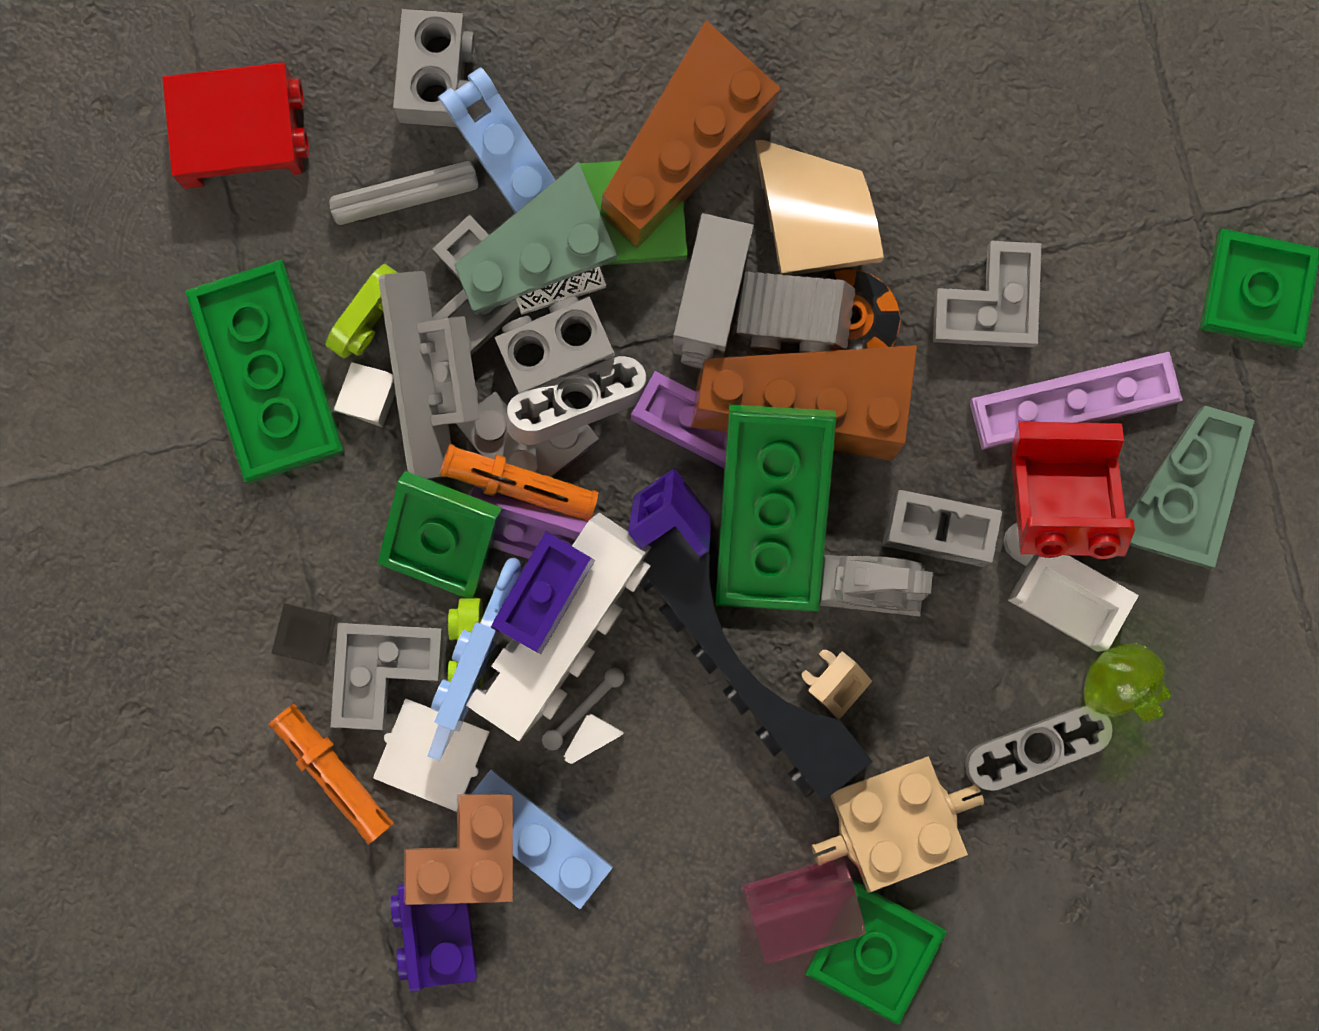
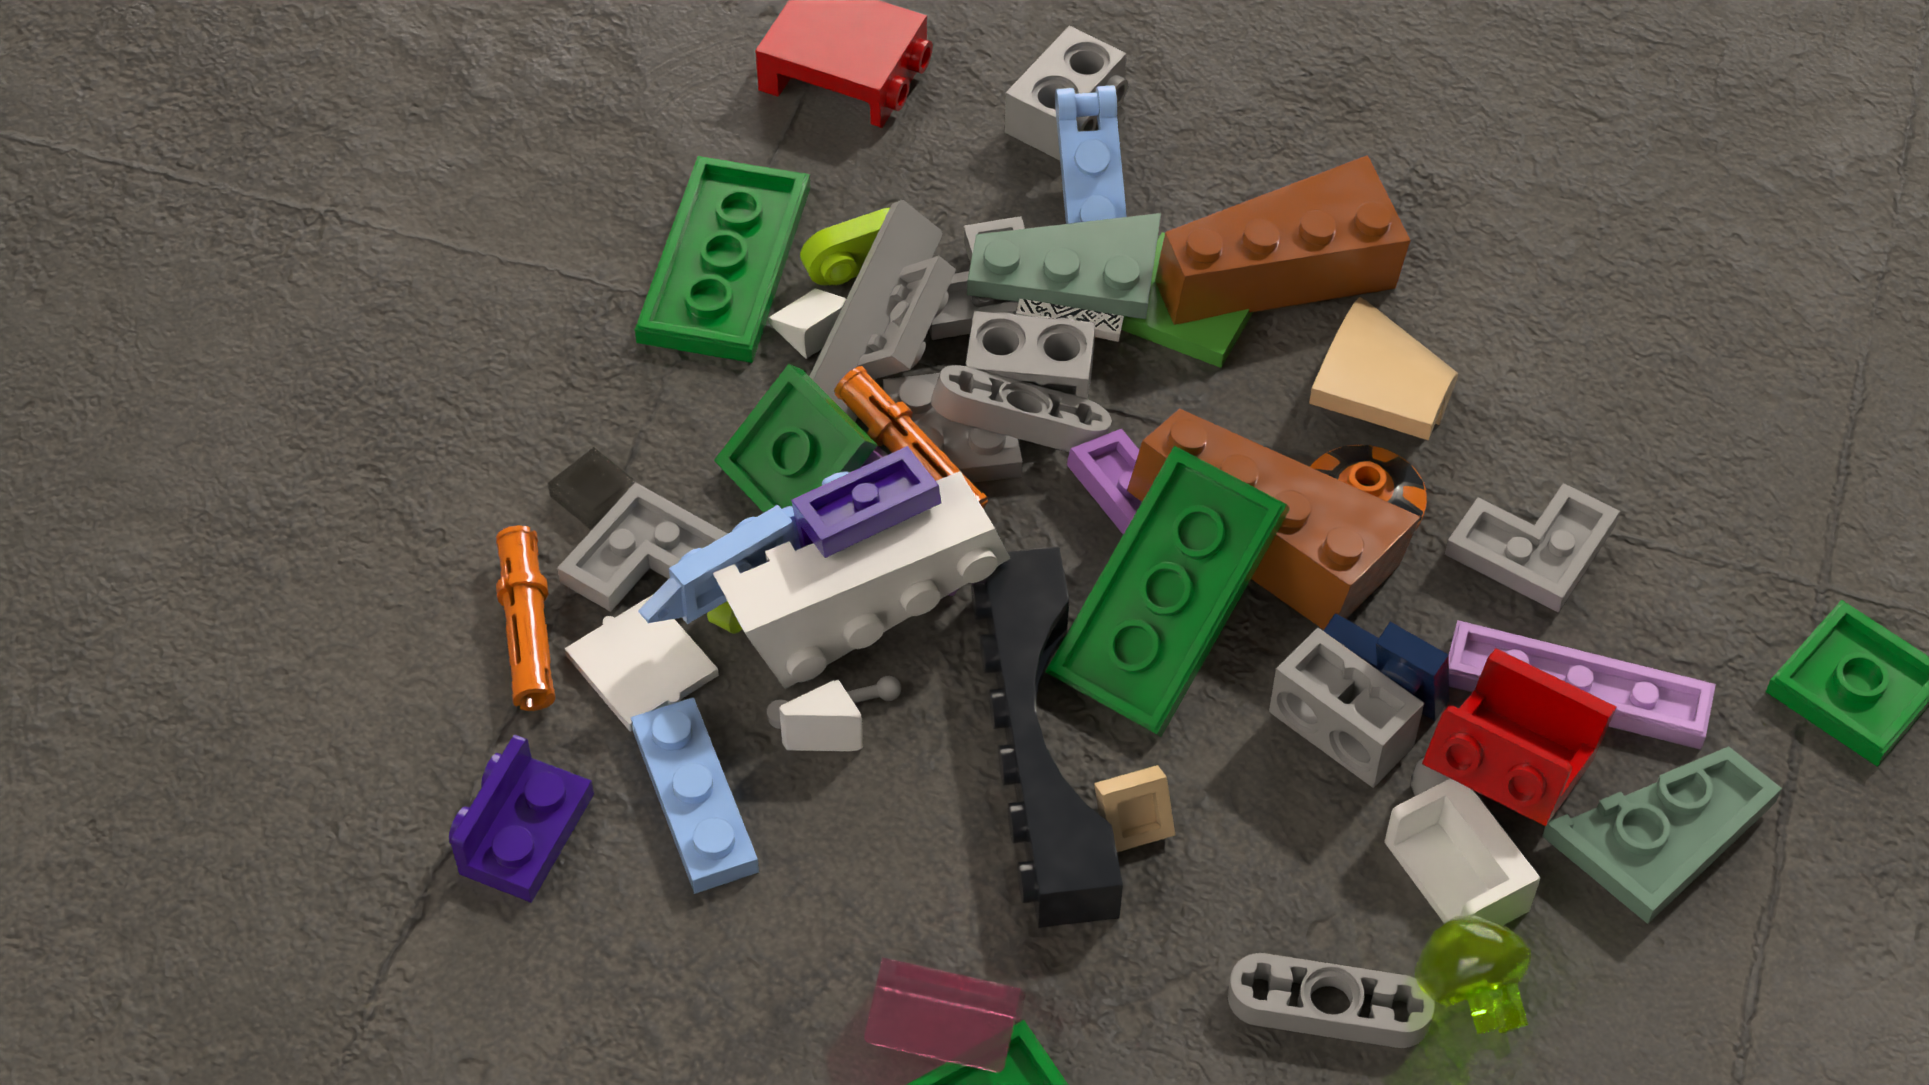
camera: 30 degrees right, 30 degrees down
light grey axle [329,161,478,225] -> none
nougat plate [404,794,513,905] -> none
dark purple panel [628,468,711,557] -> none
light grey window [673,213,753,368] -> none
light grey brick [736,271,855,353] -> none
tan plate [811,756,984,893] -> none
light grey piece [819,554,933,617] -> none
none -> dark blue plate [1323,613,1449,721]

